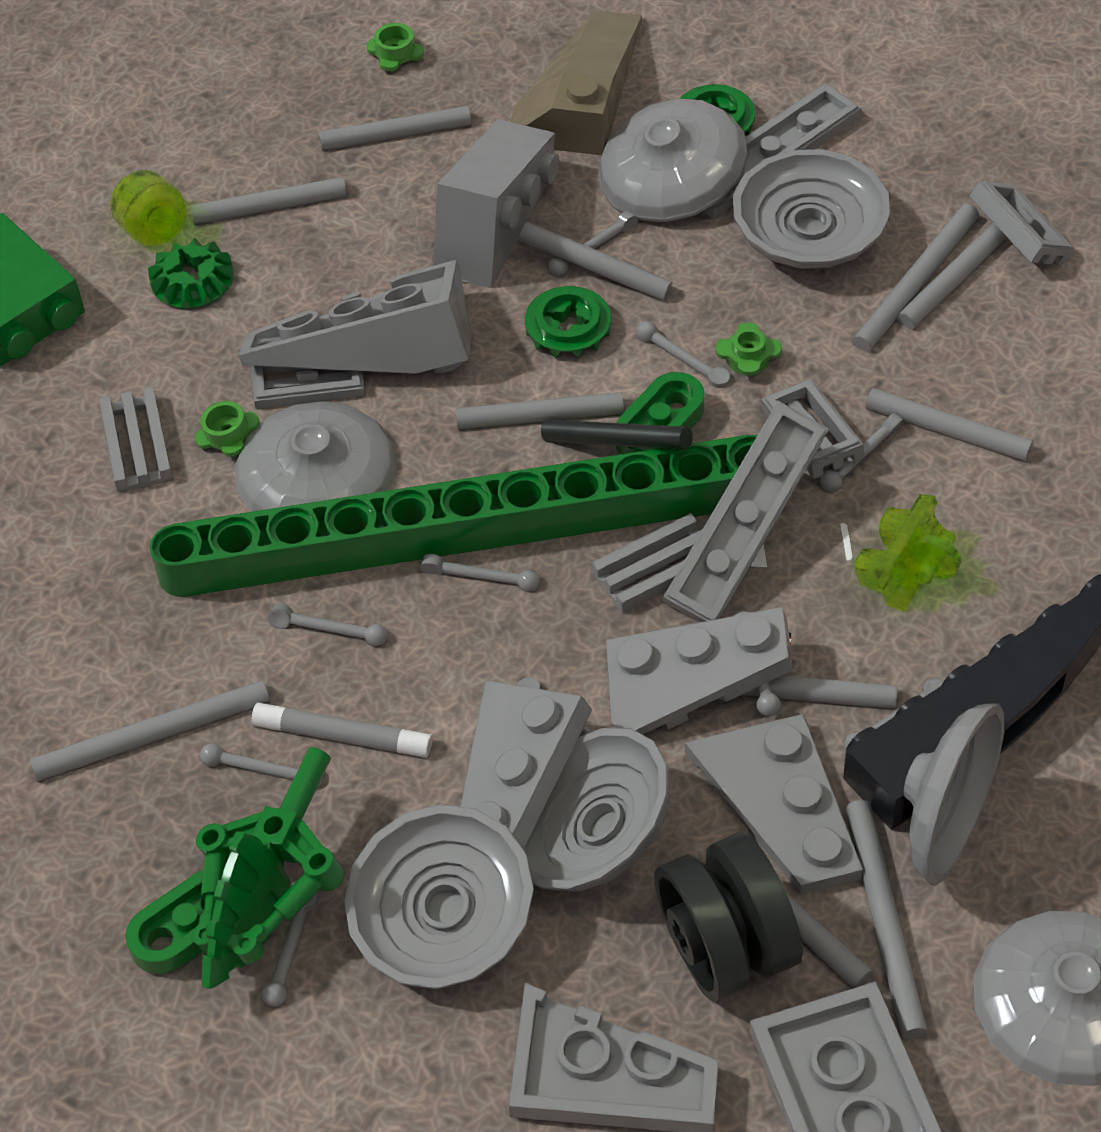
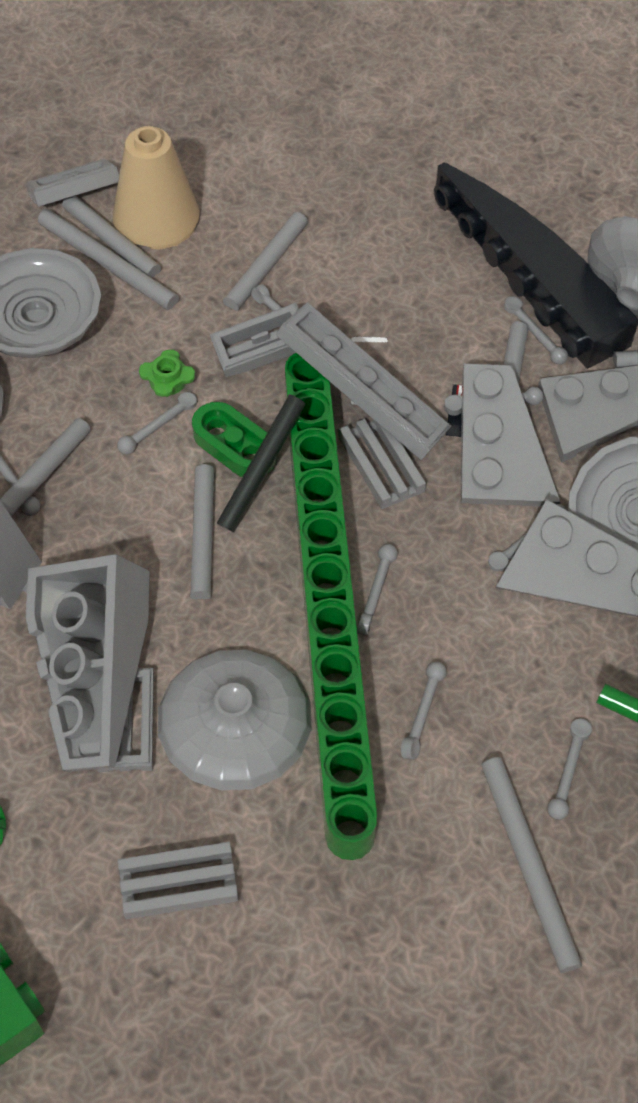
camera: 90 degrees left, 5 degrees up
bright green plate [195,401,260,457] -> none
light grey bar [251,702,433,759] -> none
green gear [525,286,611,359] -> none
clear neon green hips [854,494,962,612] -> none
none -> tan cone [113,126,200,250]

